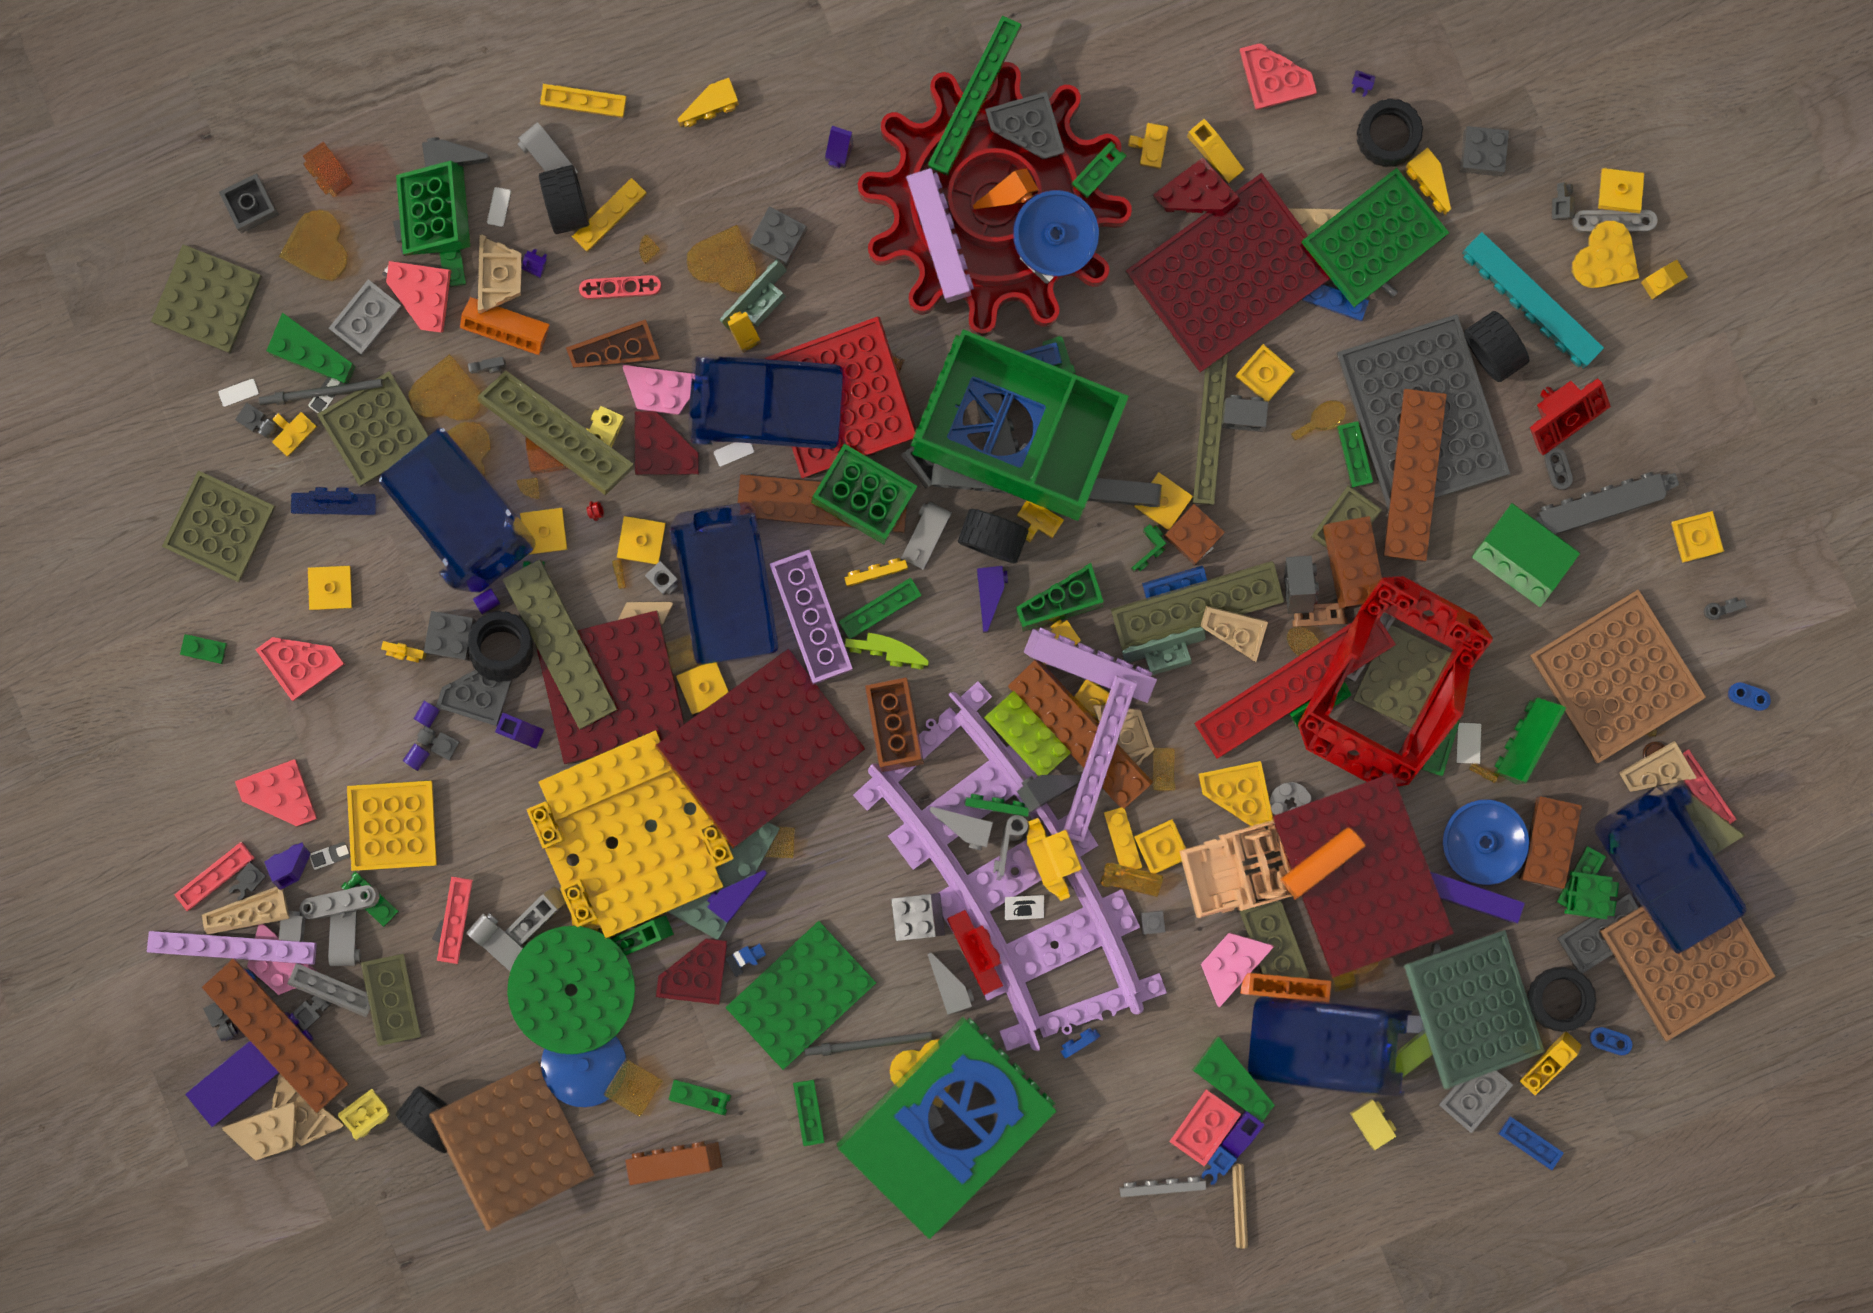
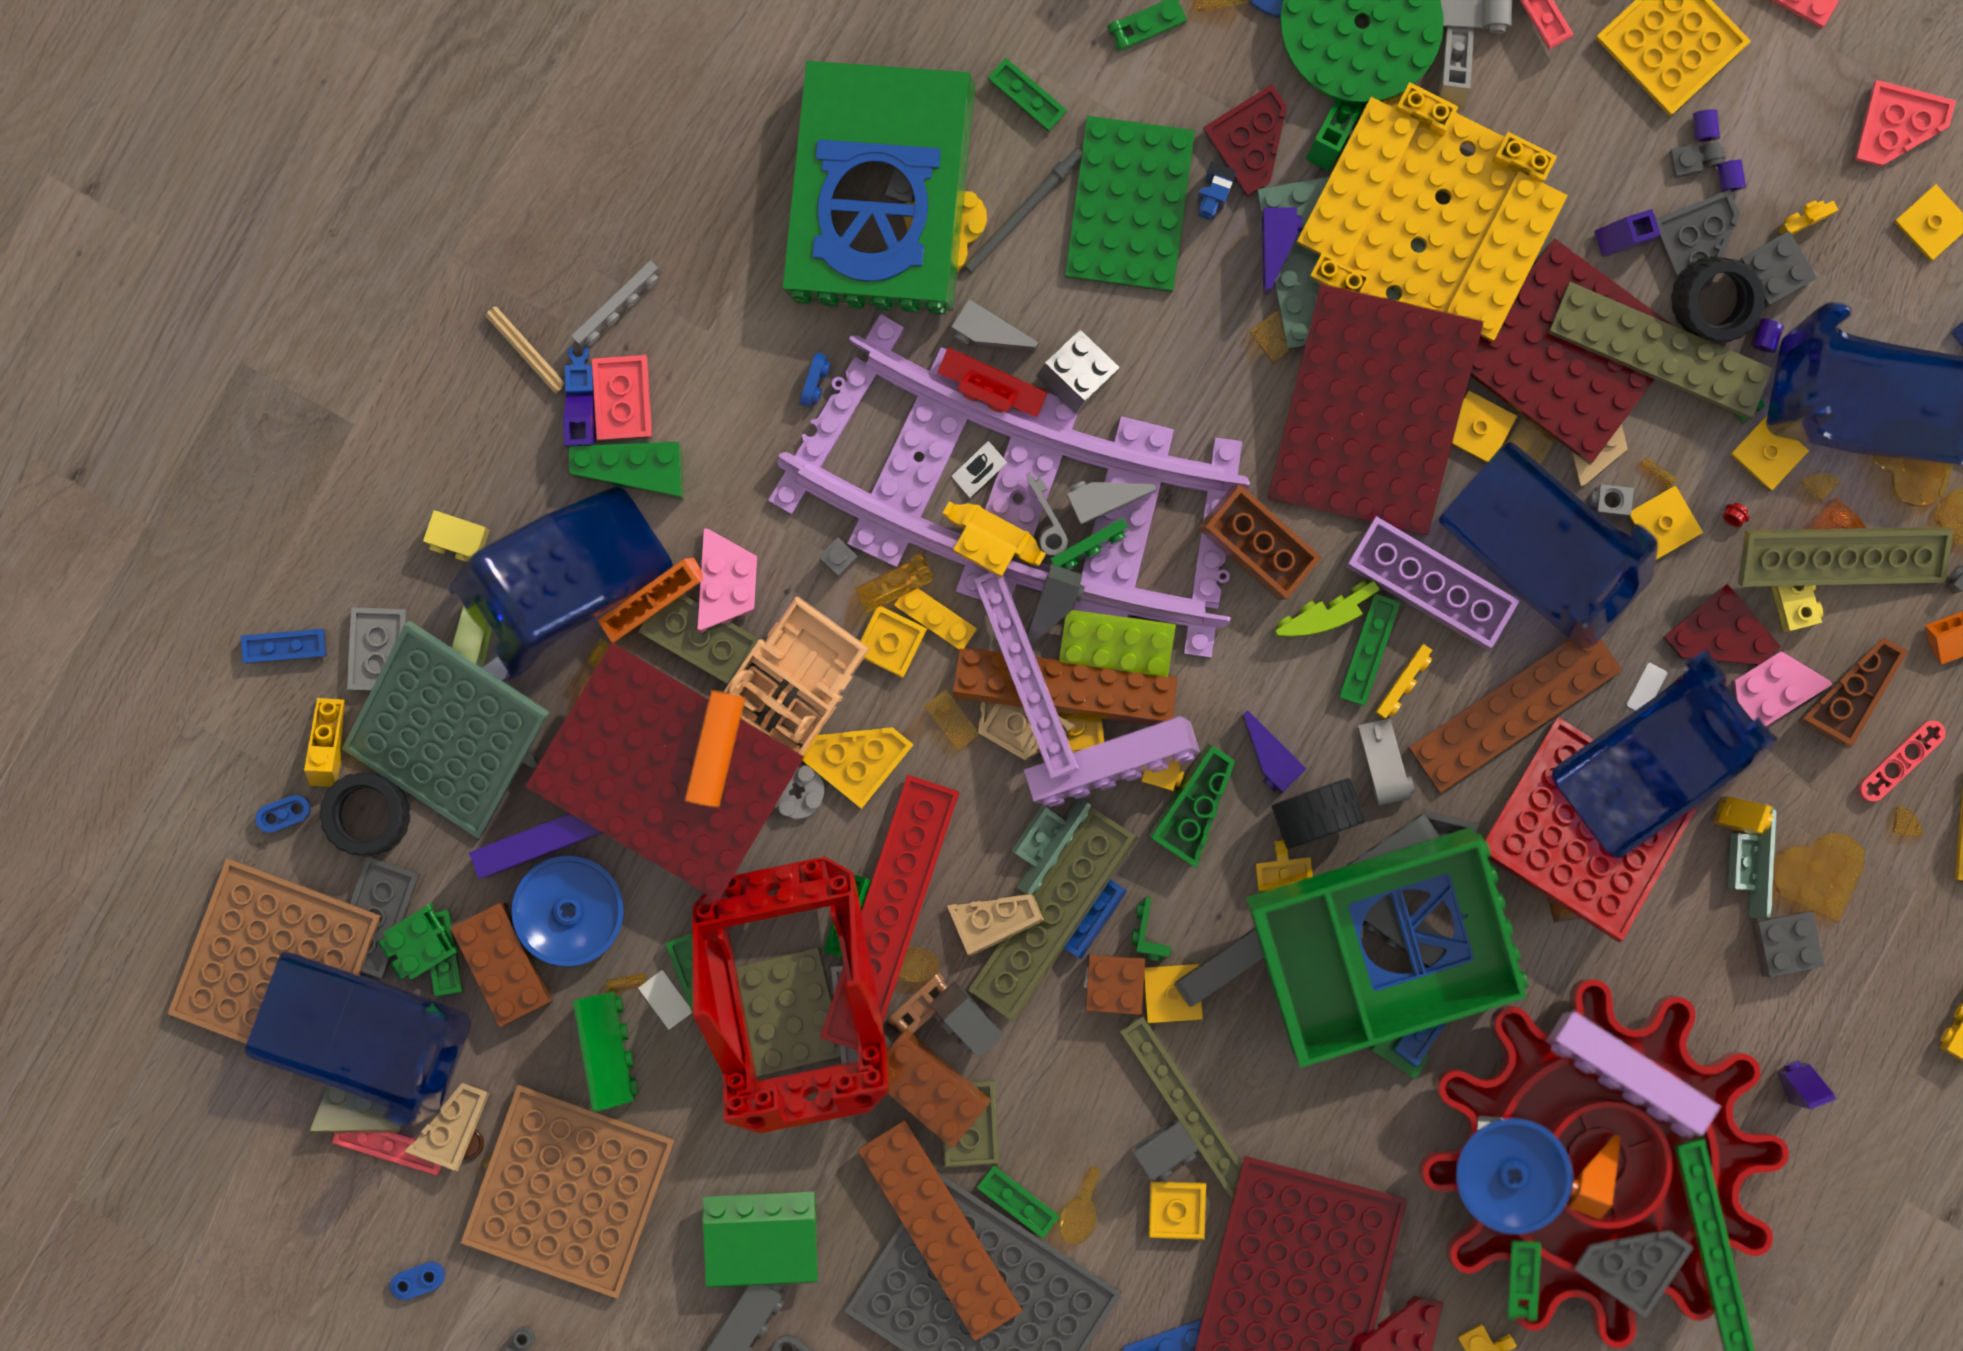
camera: 145 degrees right, 0 degrees up
green slope [811,444,918,545] -> none

